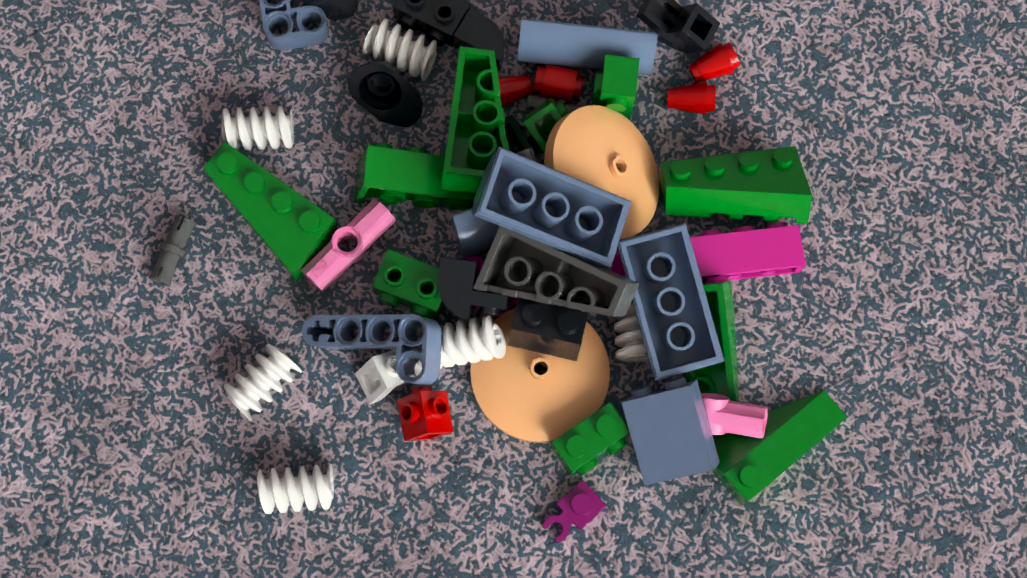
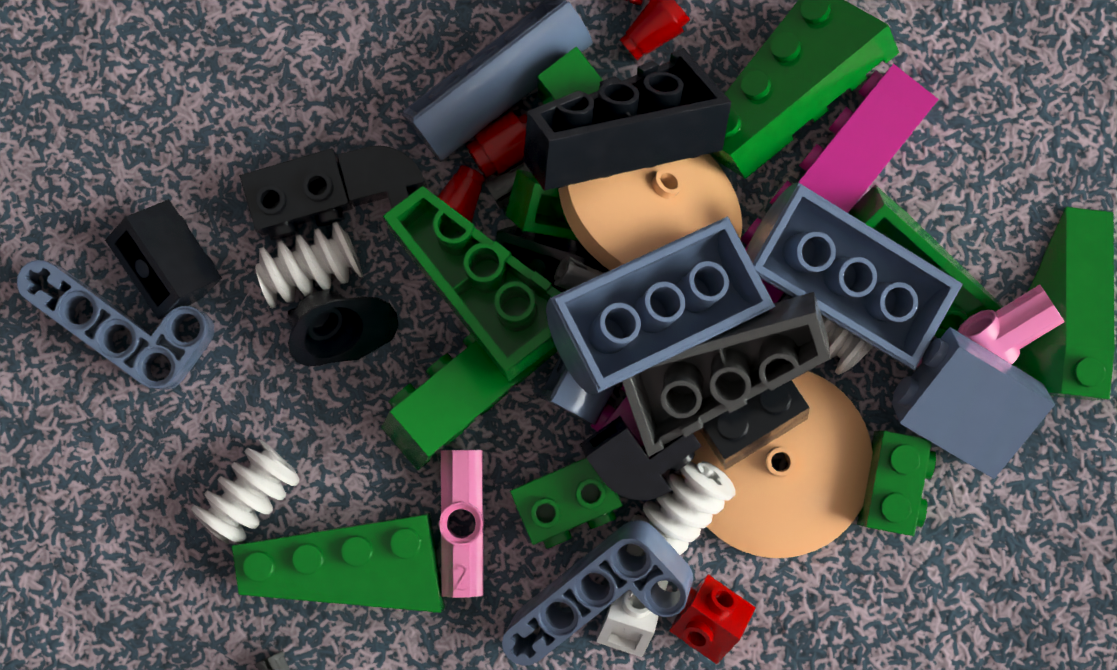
camera: 45 degrees left, 10 degrees up
magenta plate [542,480,607,543] -> none
none -> black wedge [523,48,731,191]

